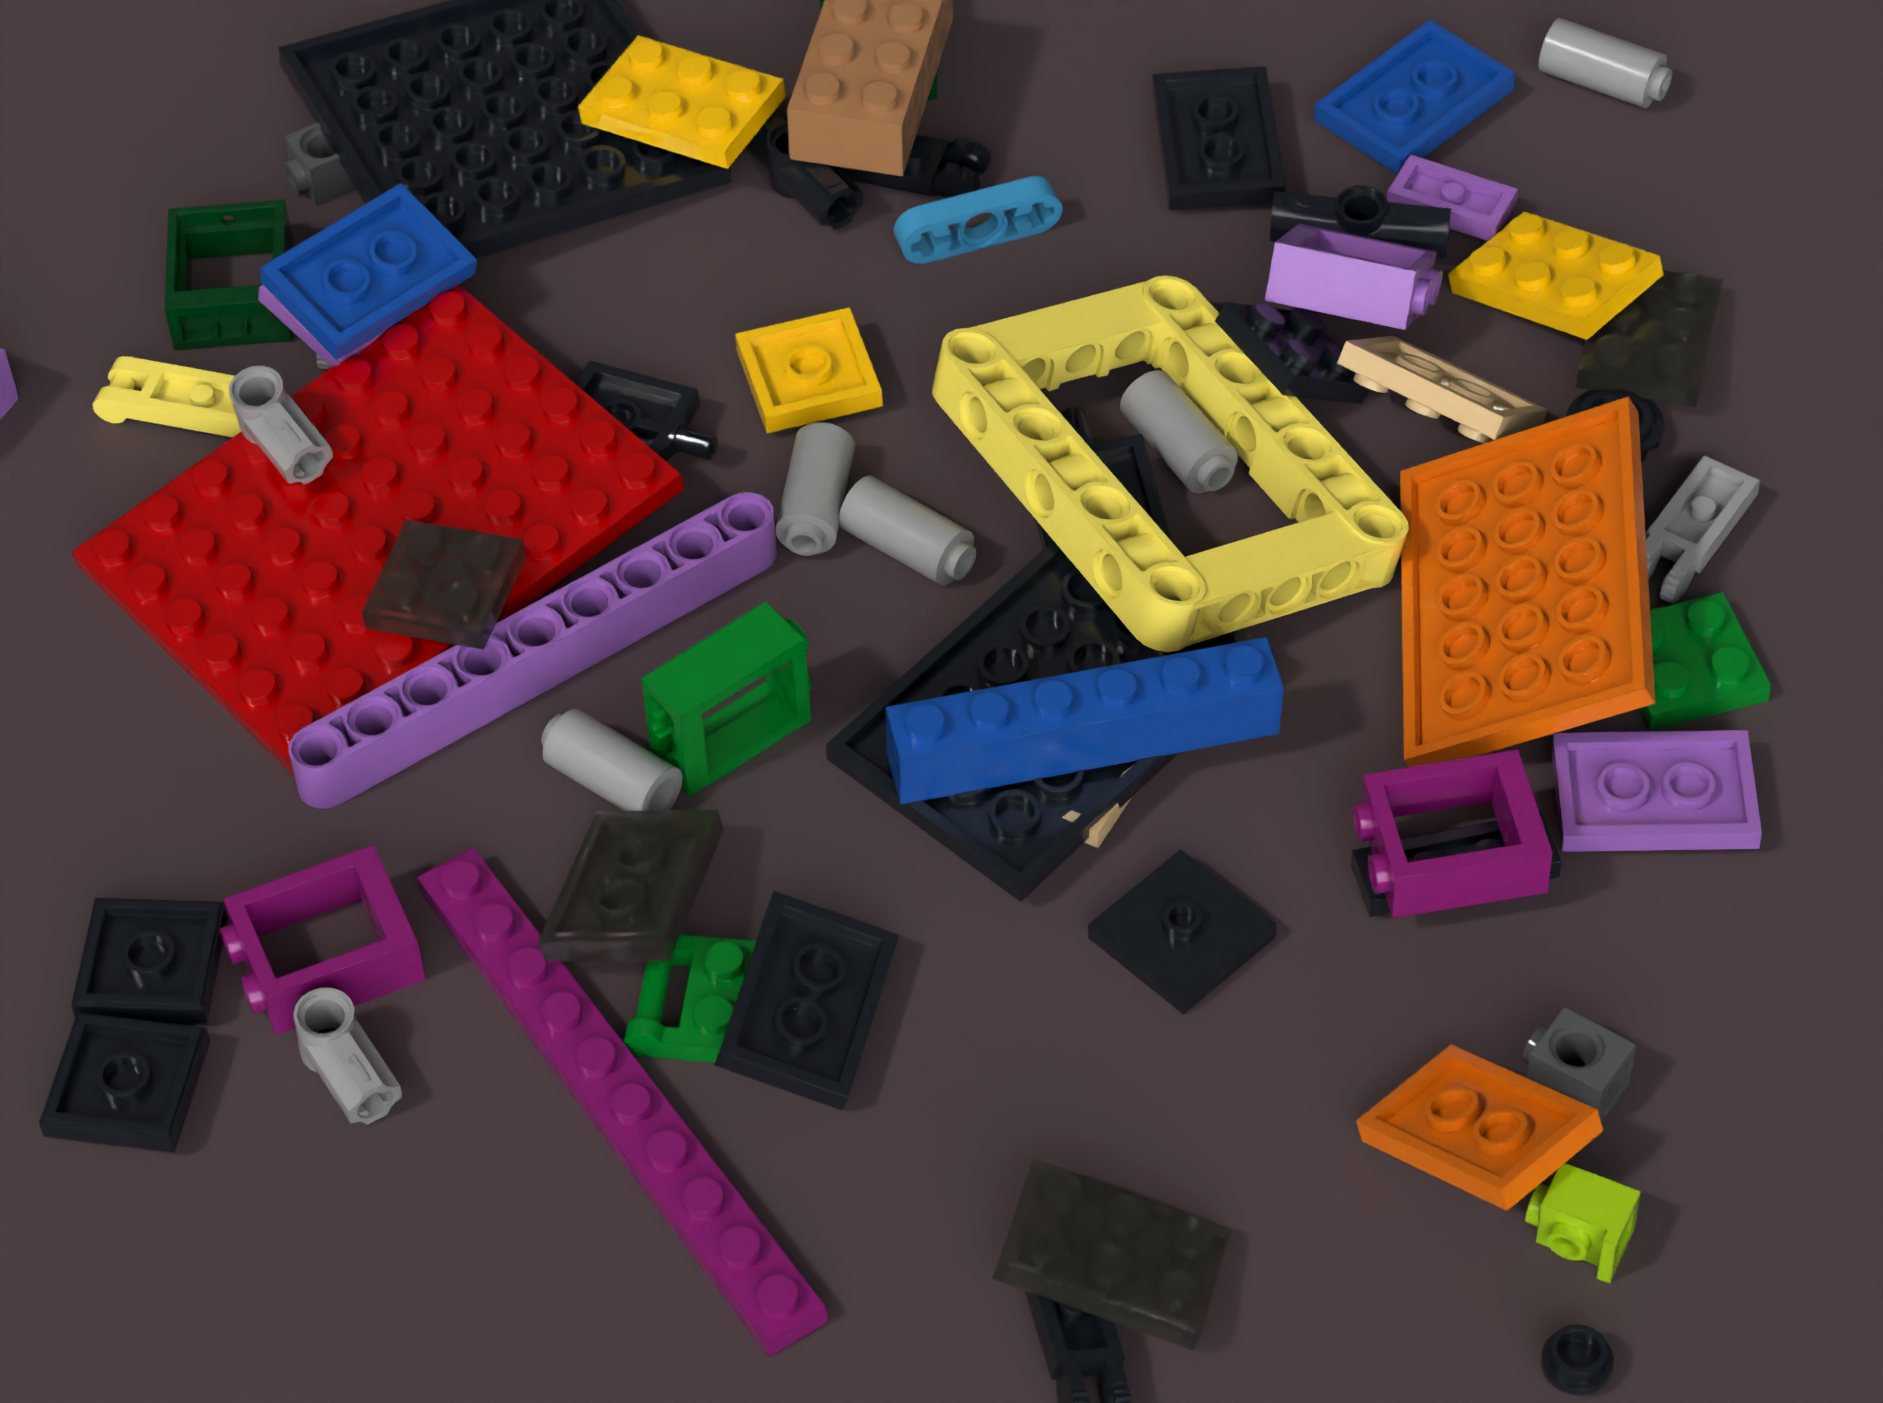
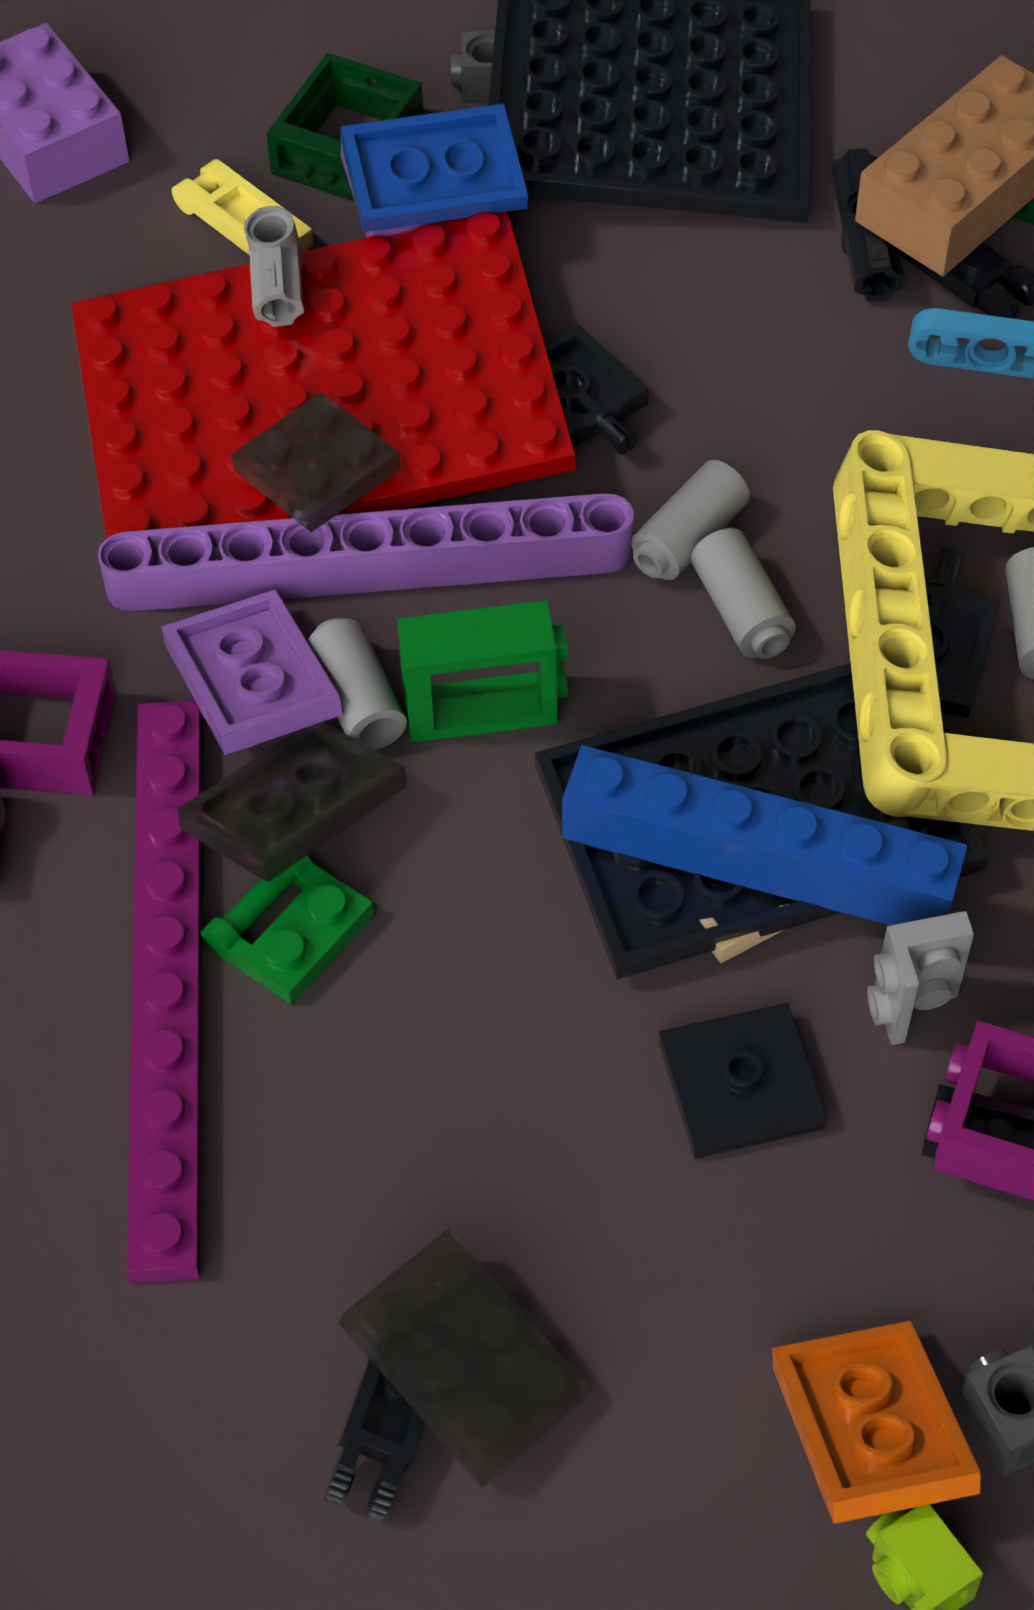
camera: 30 degrees right, 5 degrees up
yellow plate [578,35,786,169] -> none
black plate [714,891,899,1110] -> none
yellow plate [735,307,883,434] -> none
none -> medium lavender plate [161,589,343,755]
none -> light grey bracket [867,911,974,1045]

